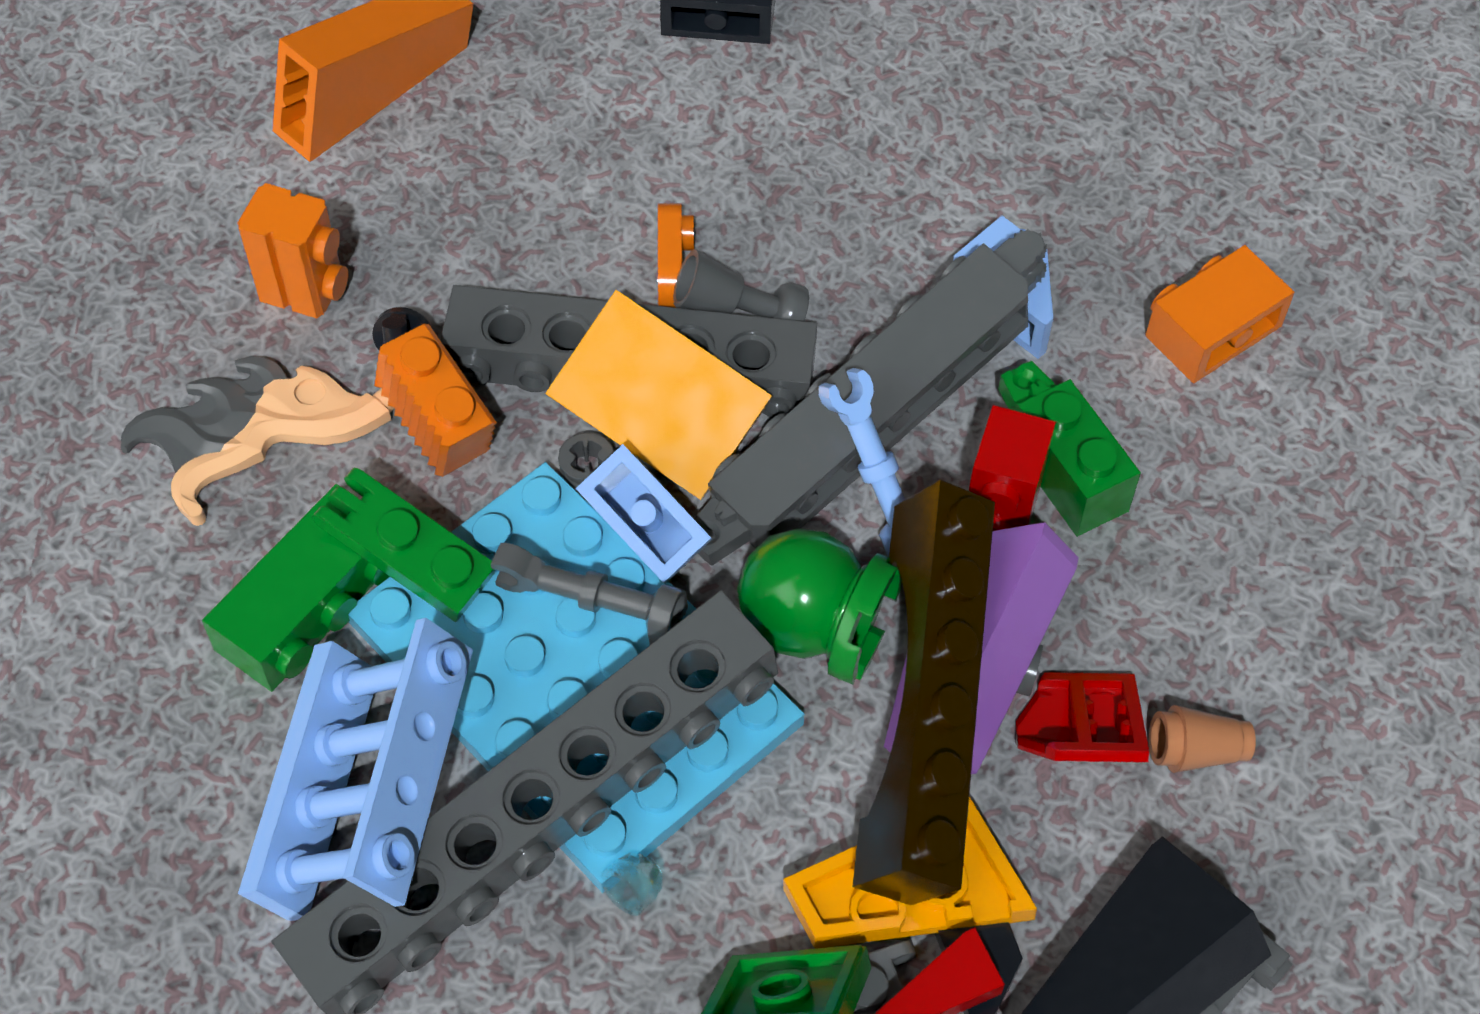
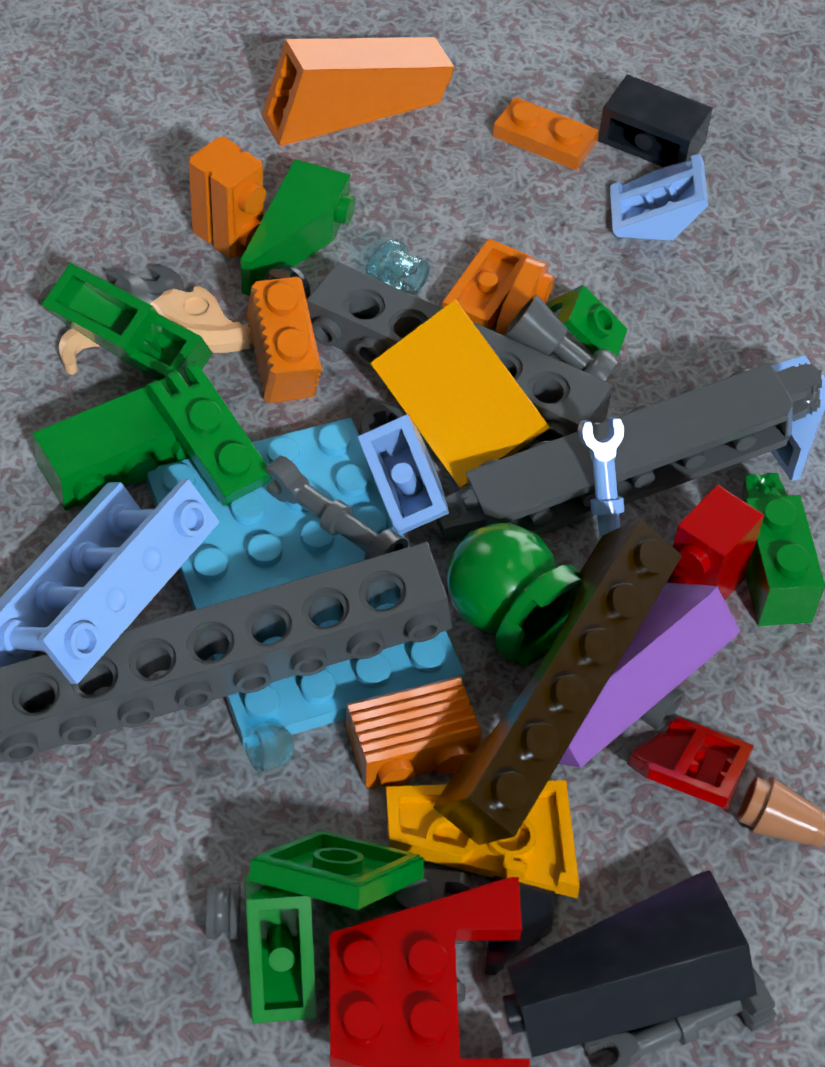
camera: 20 degrees right, 5 degrees down
none -> green slope [42,263,213,386]
none -> green slope [240,159,356,296]
none -> orange brick [345,676,482,788]
none -> clear light blue wheel [366,238,430,295]
none -> orange plate [442,238,533,329]
none -> orange plate [493,96,599,171]
none -> green bracket [546,285,628,356]
none -> light blue slope [610,154,708,240]

